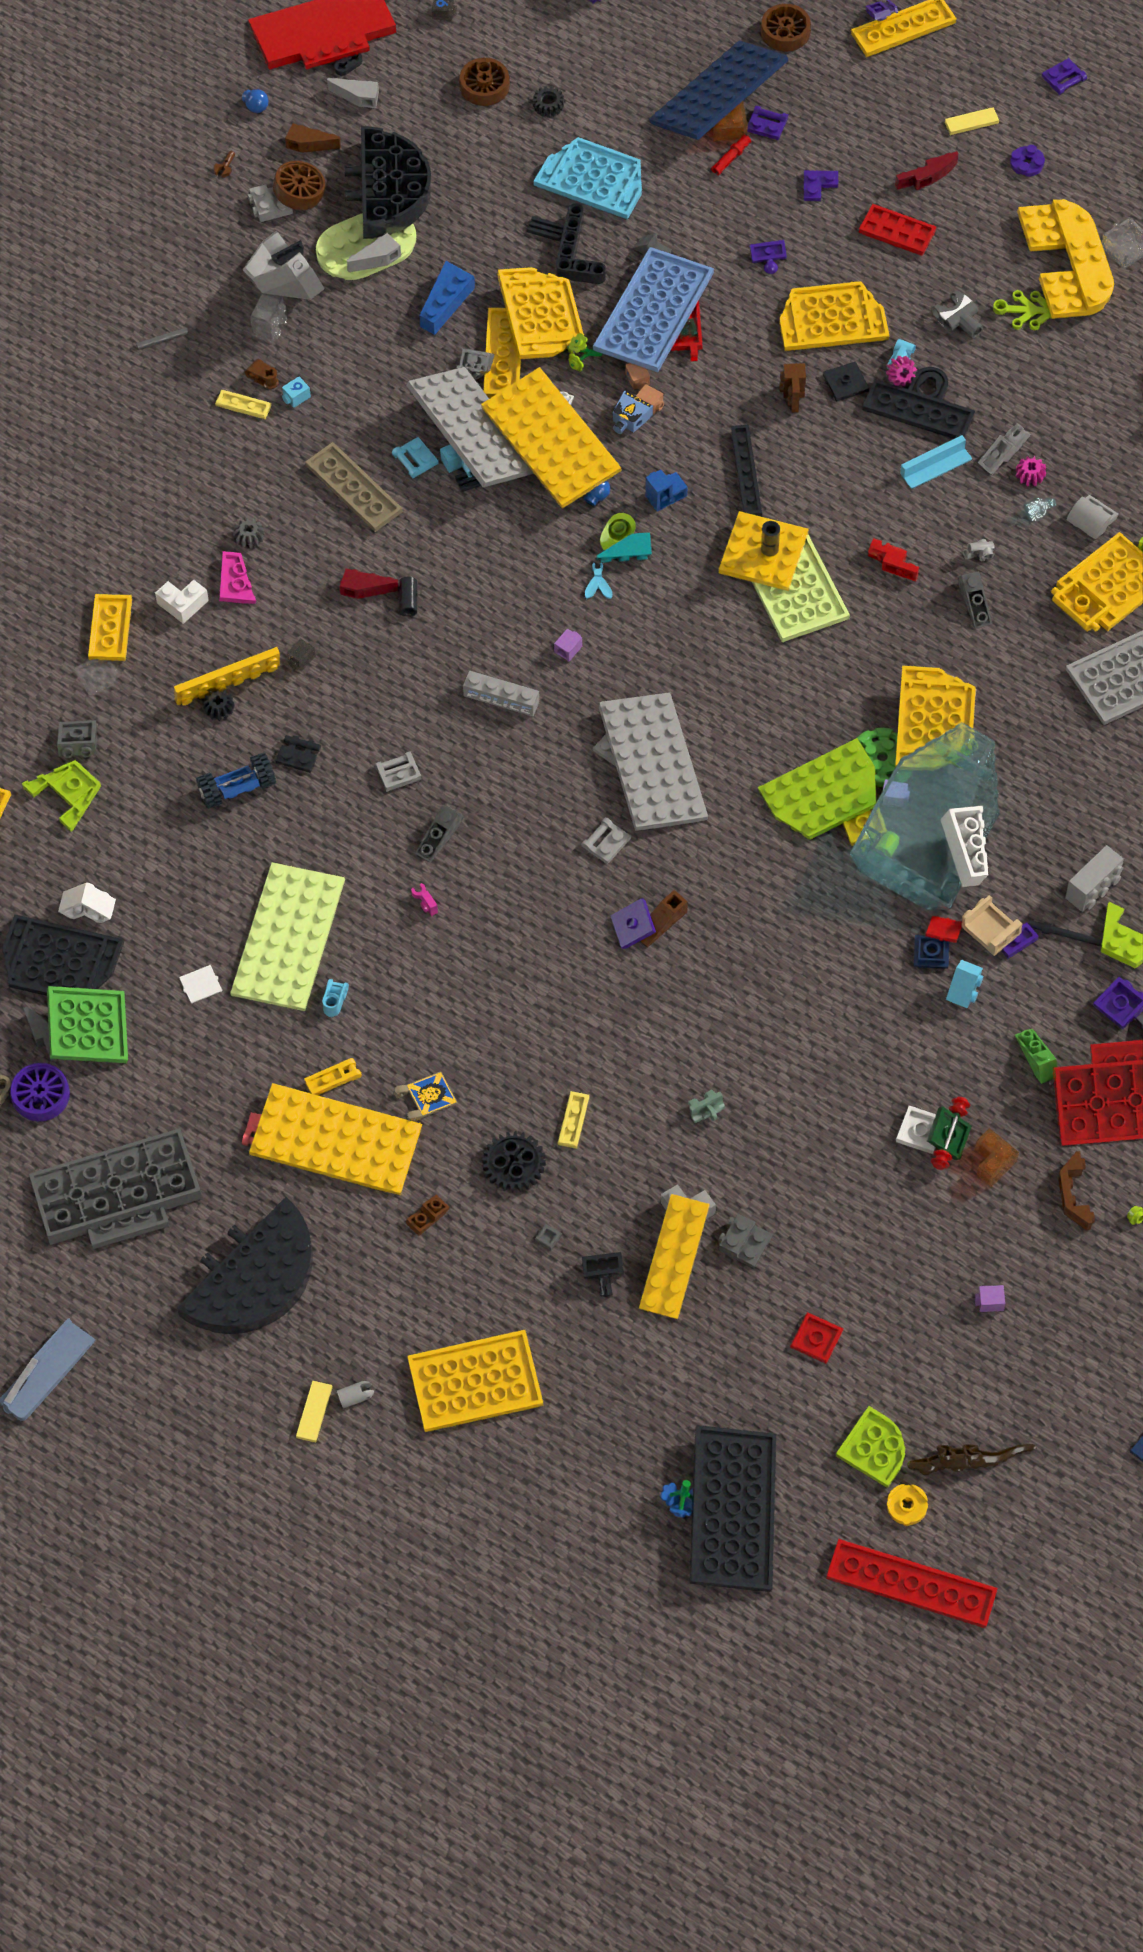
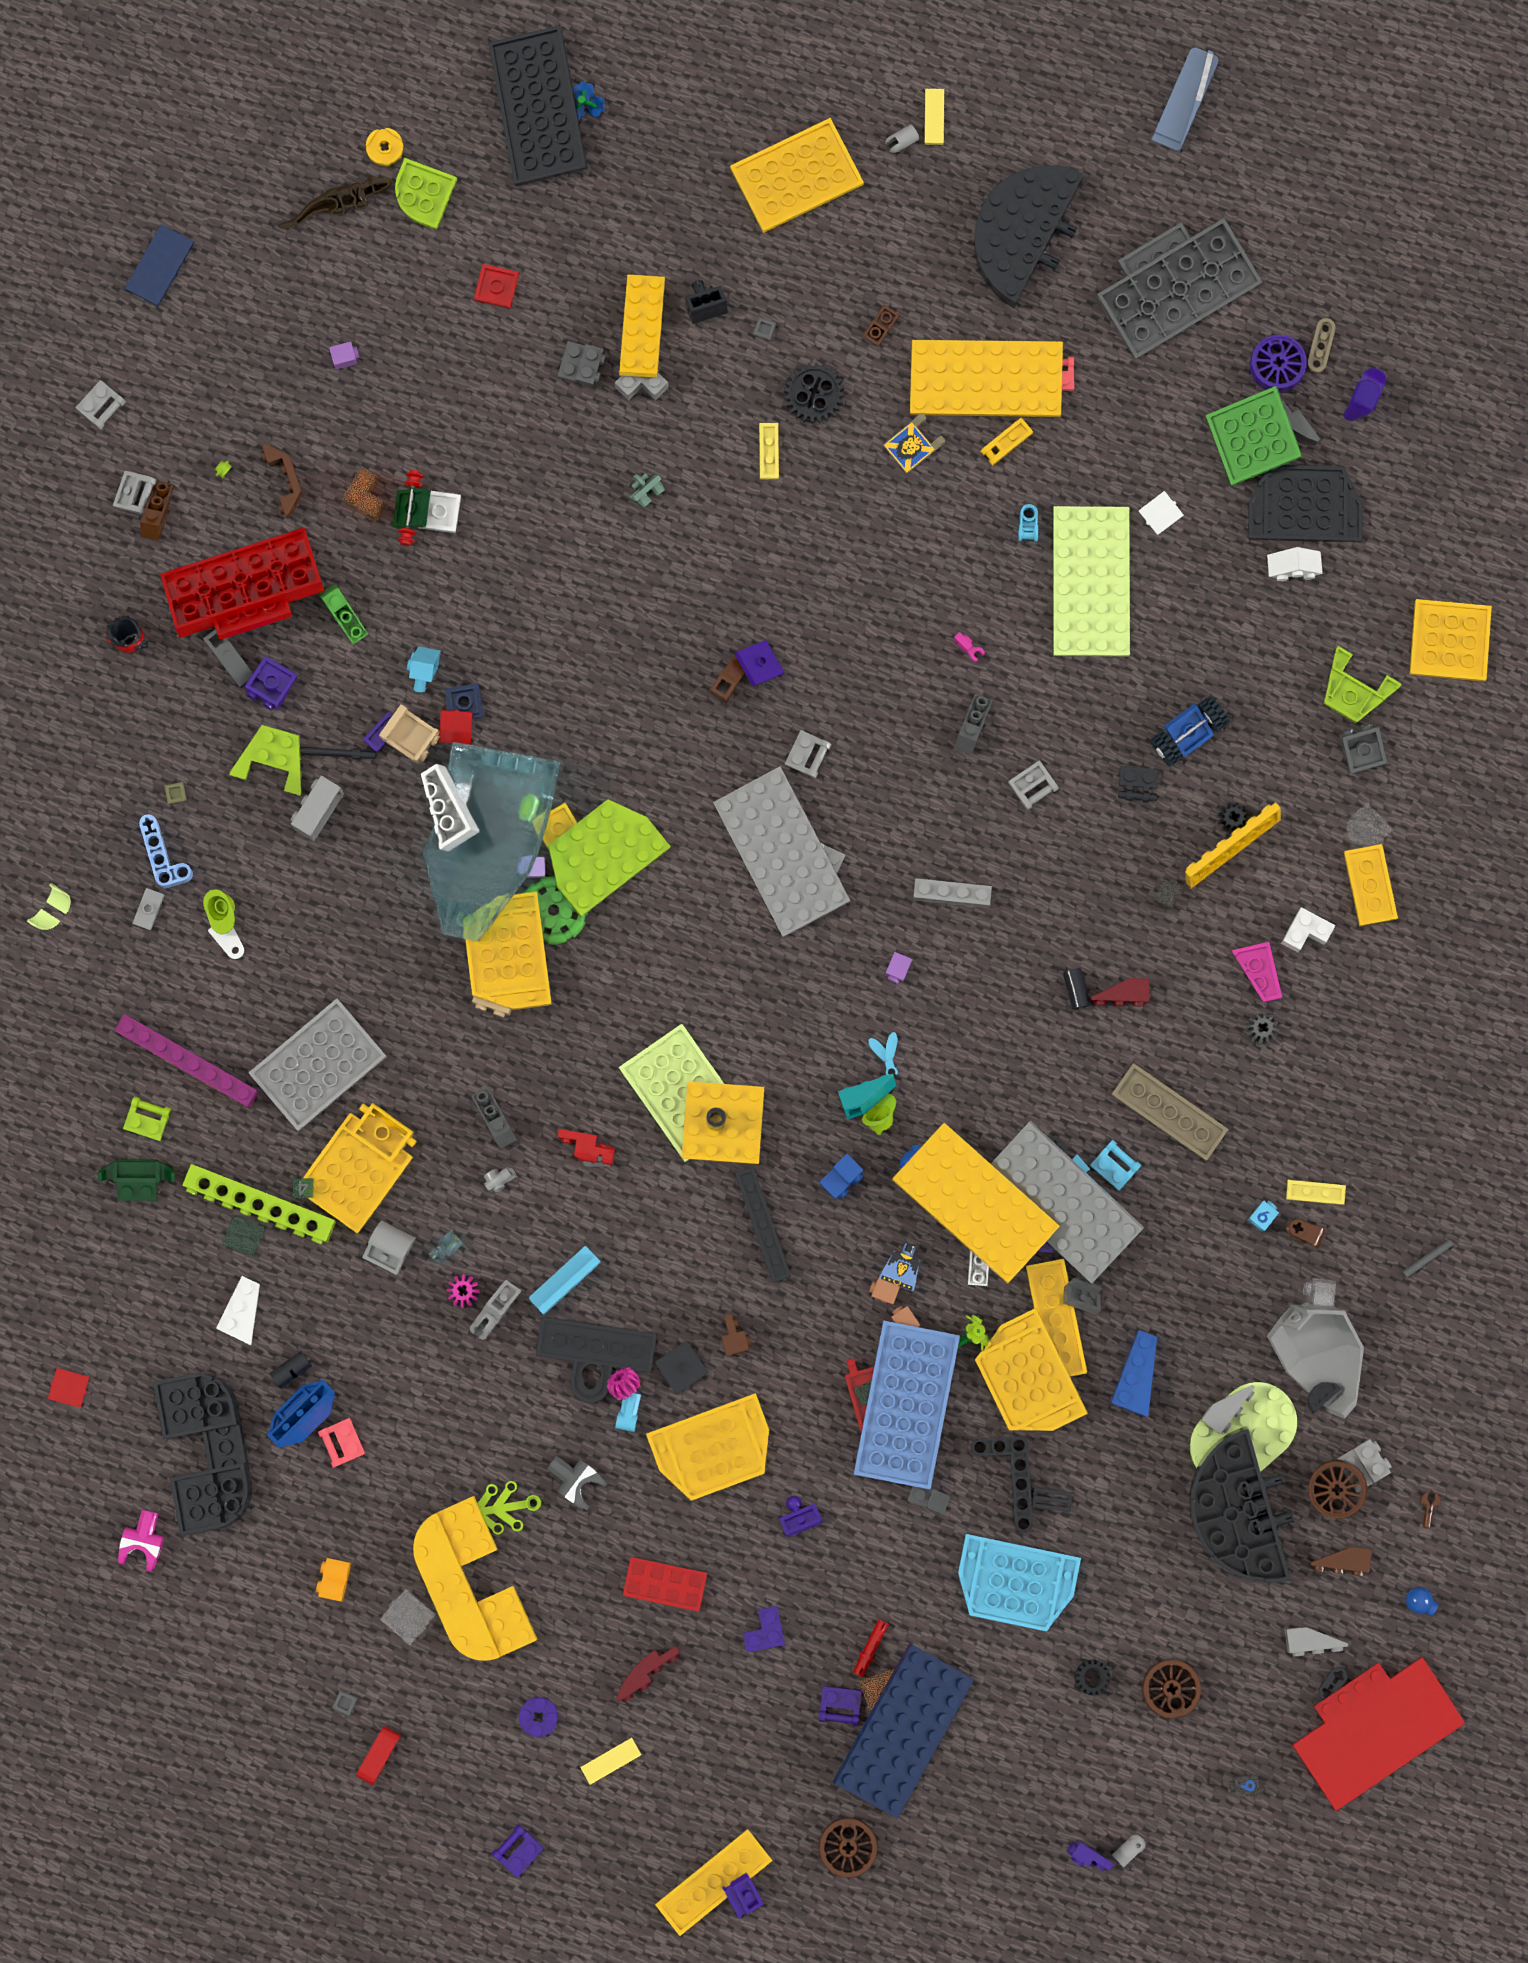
camera: 165 degrees right, 20 degrees up
red plate [826,1539,998,1629] -> none

